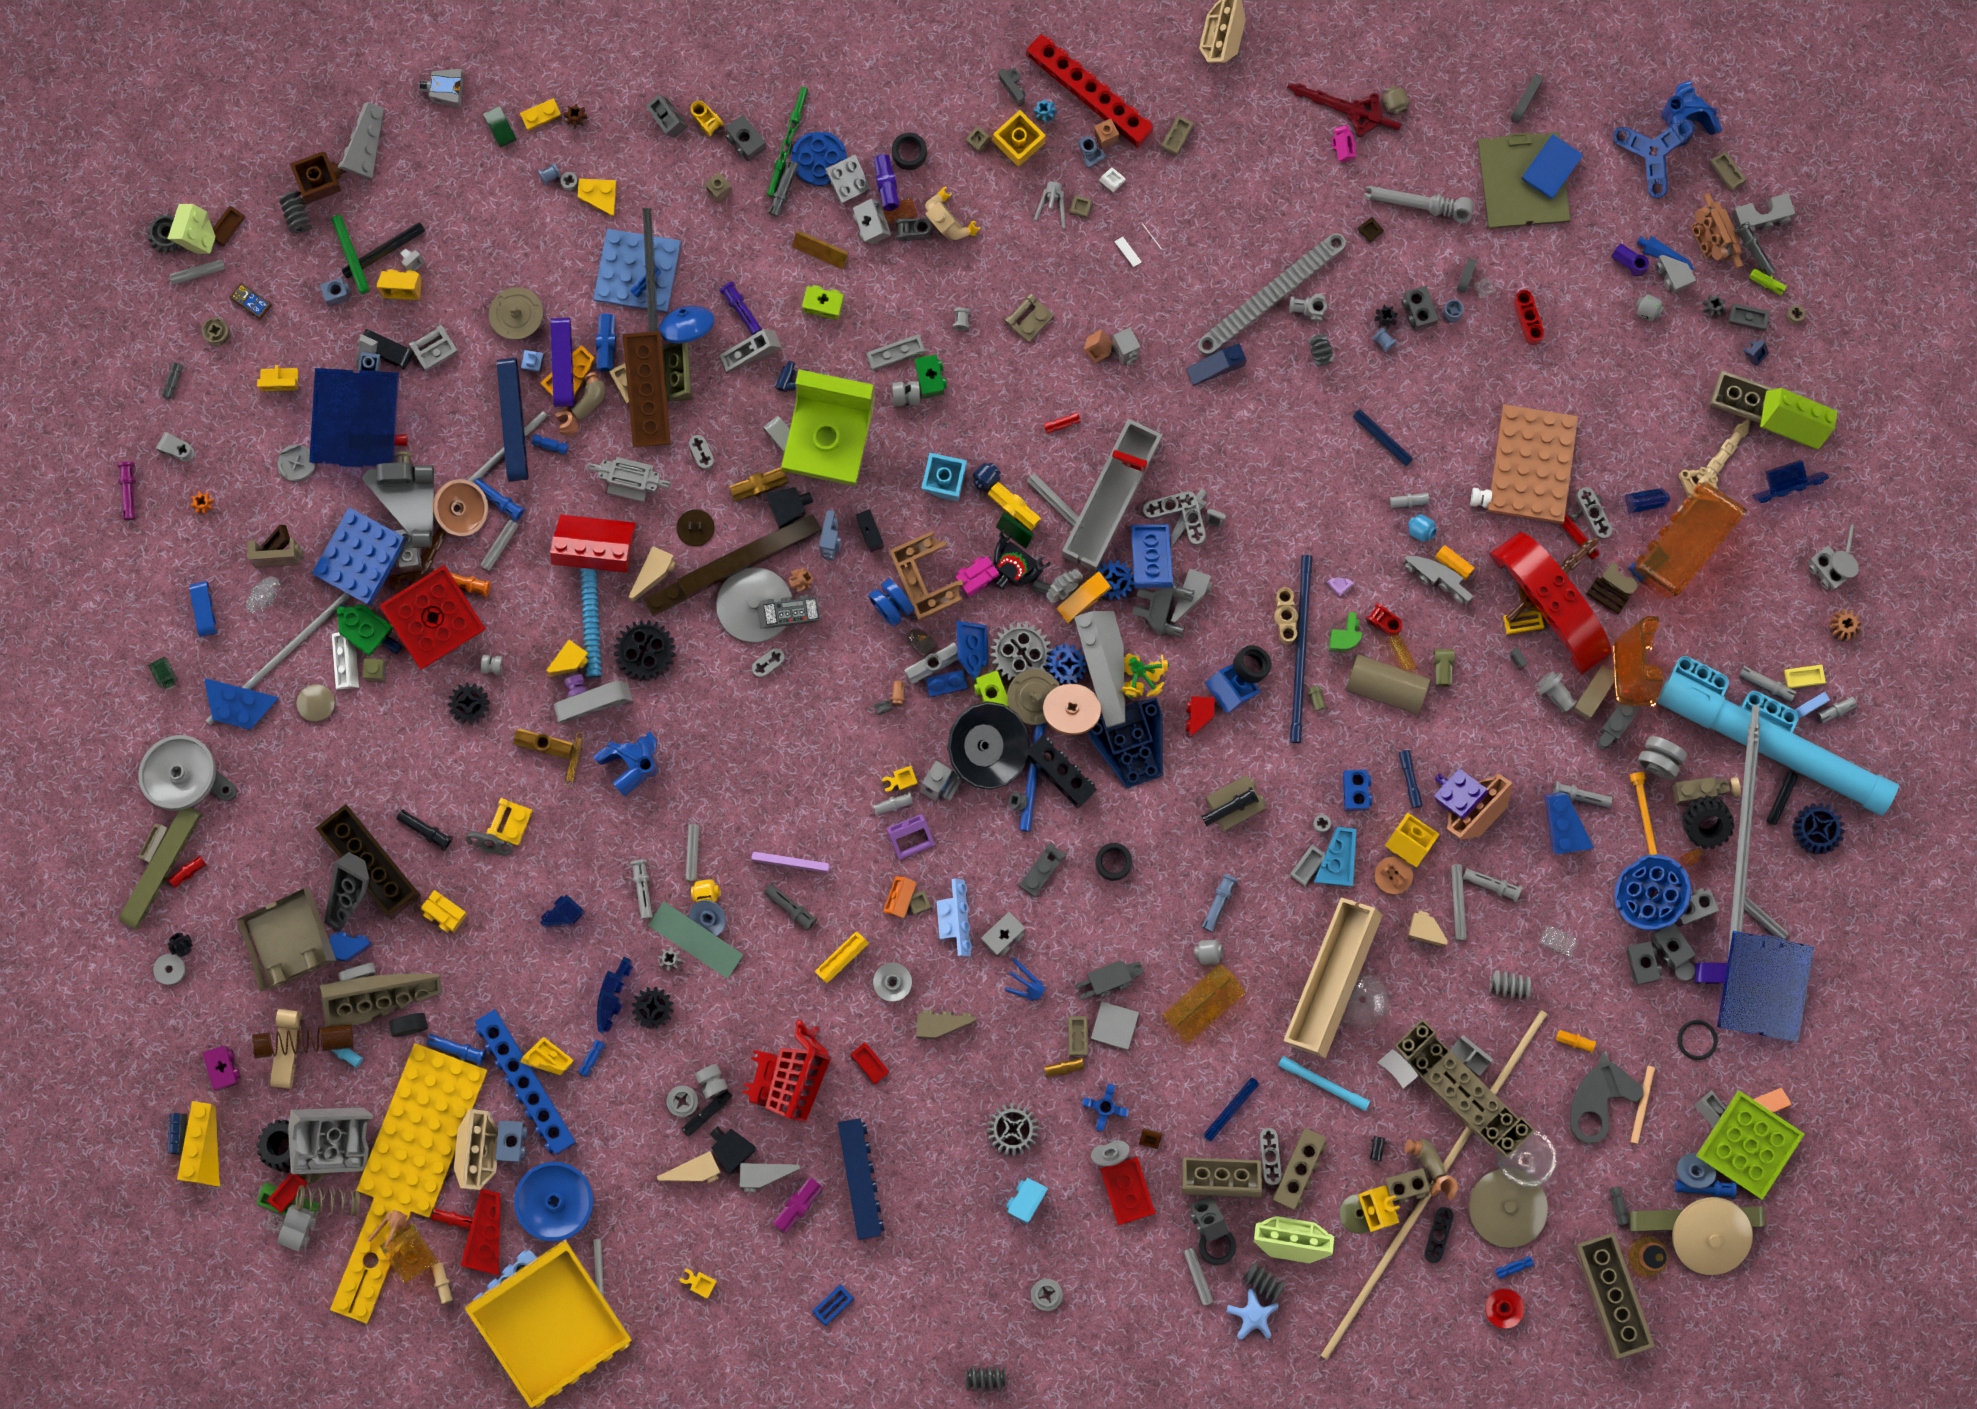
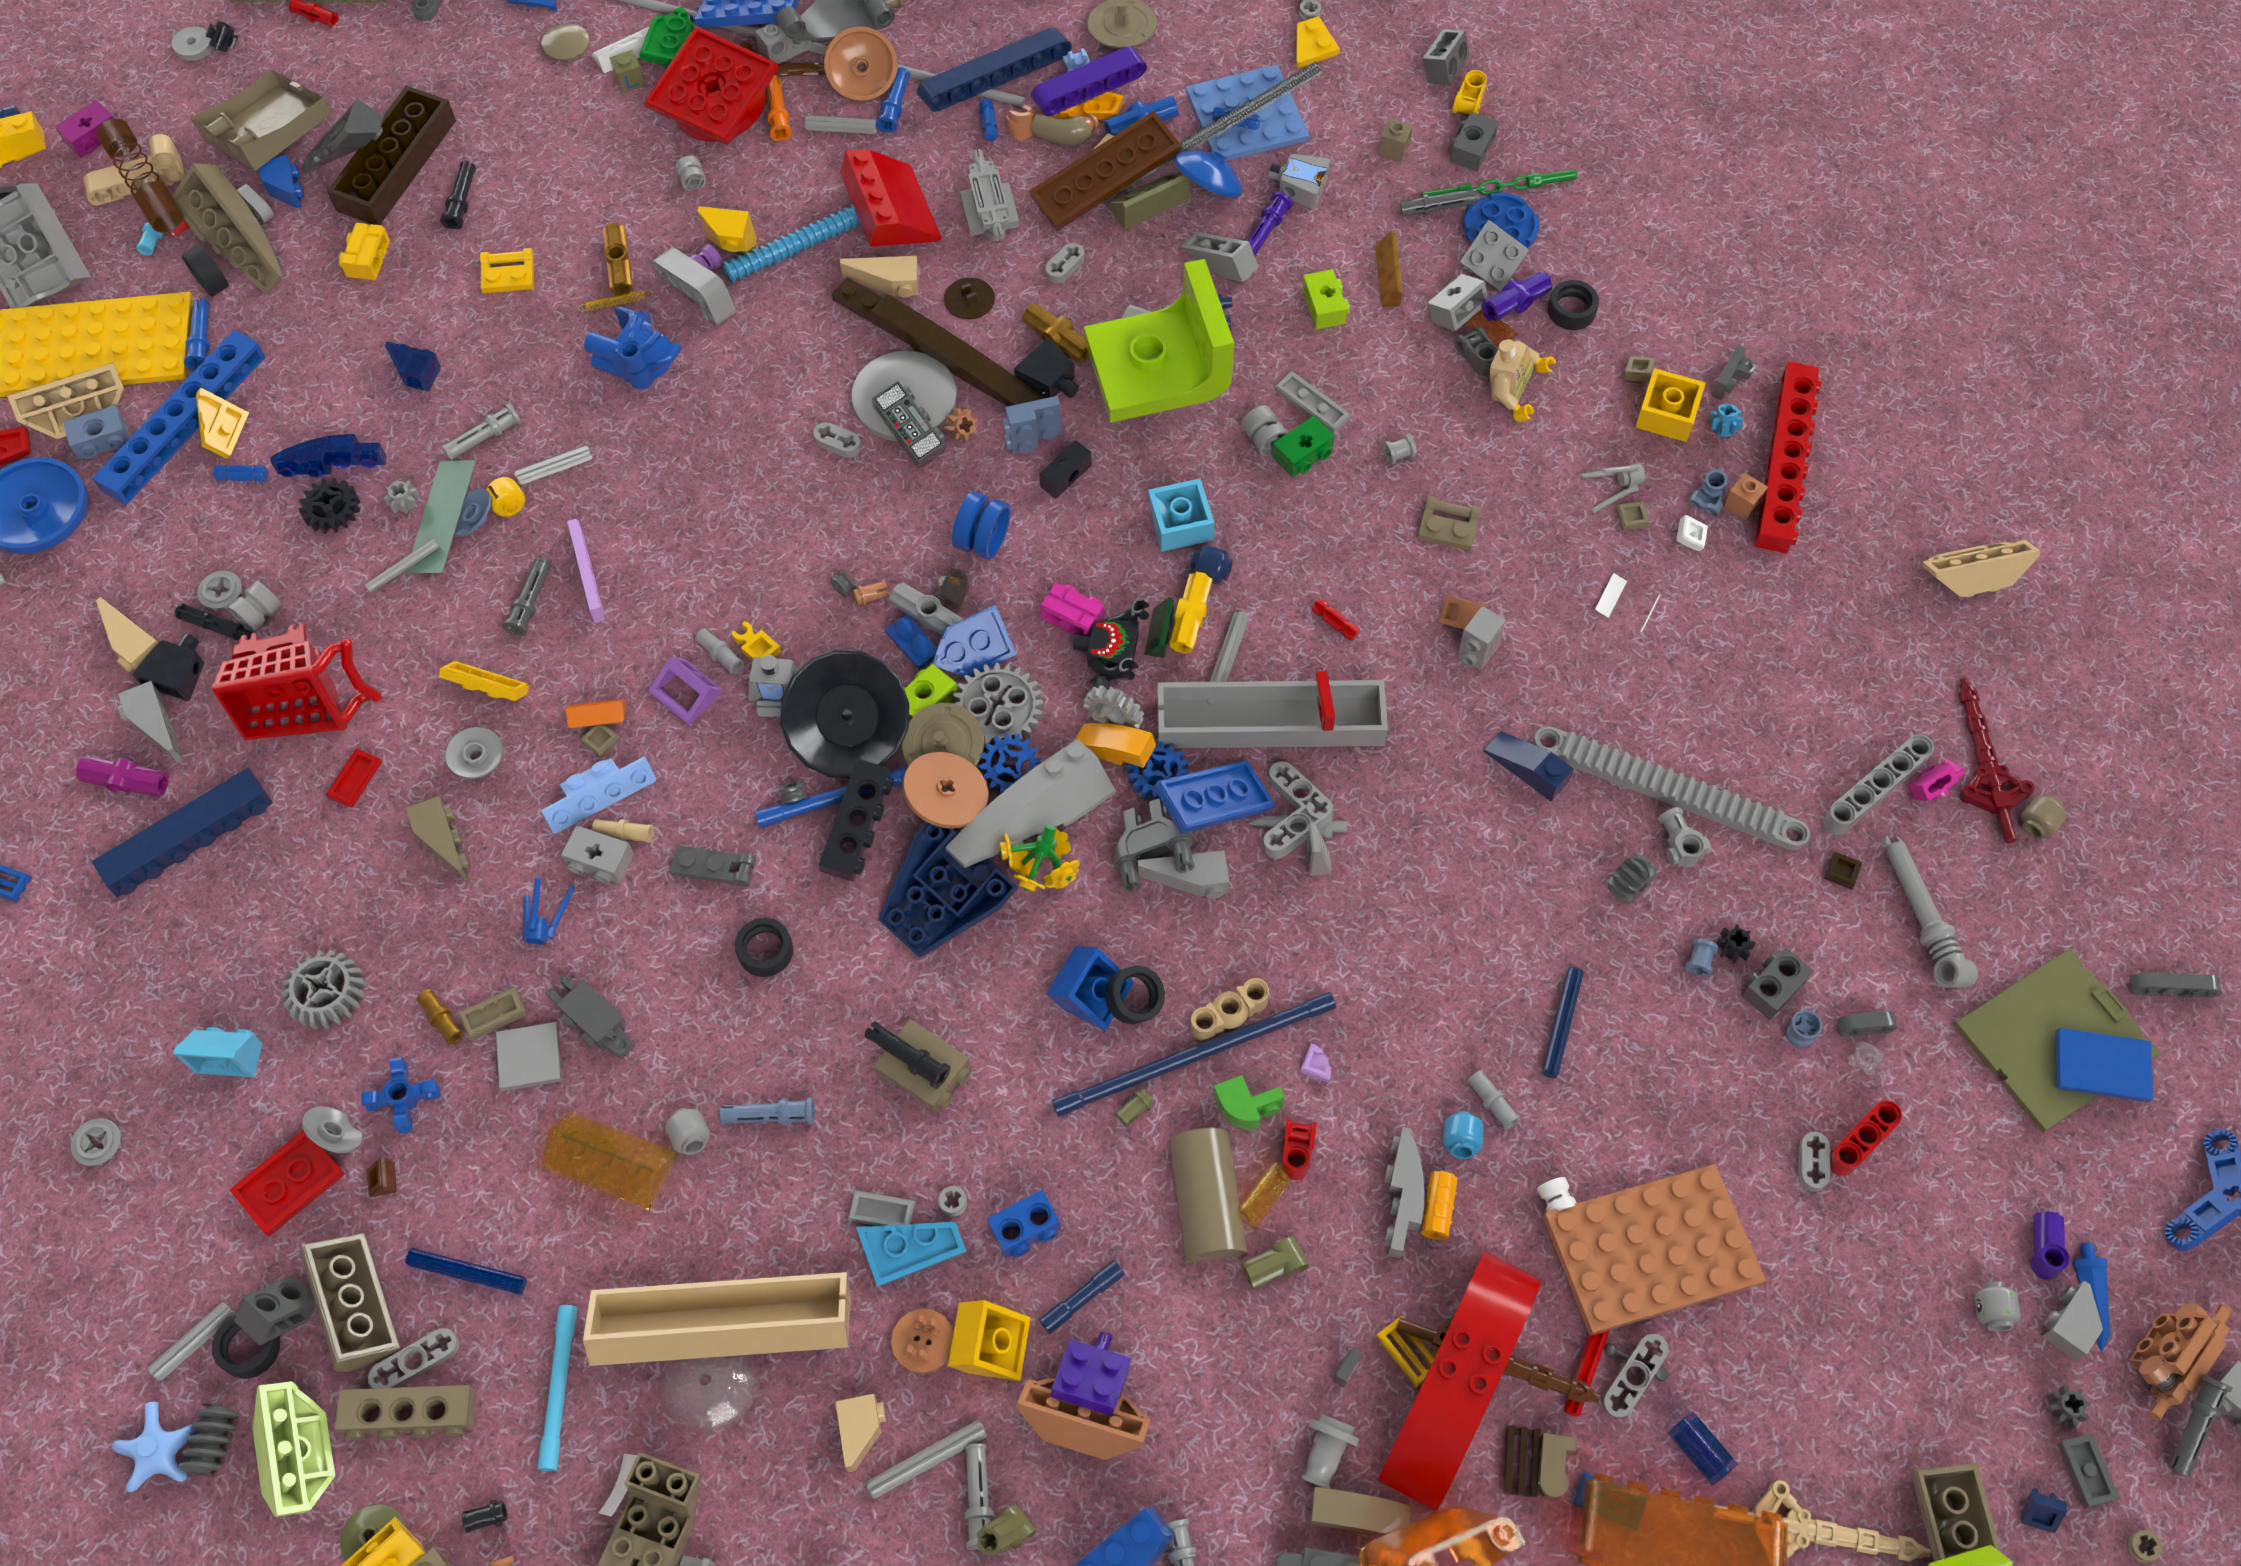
camera: 65 degrees right, 15 degrees down
black gear [448,682,490,725] -> none
dark grey piece [466,831,513,856] -> none
black gear [614,620,676,682] -> none
medium nougat wedge [889,531,963,621] -> none
dark tan plate [1161,115,1194,156] -> none
red slope [1185,696,1215,737] -> none
lime axle [1749,269,1787,296] -> none
none -> light grey bar [365,539,440,594]
none -> tan pin [592,819,654,843]
none -> olive piece [977,1503,1037,1556]
none -> light grey torso [1268,154,1331,209]
none -> light grey beam [1799,1132,1830,1192]
none -> light grey beam [1823,734,1934,835]

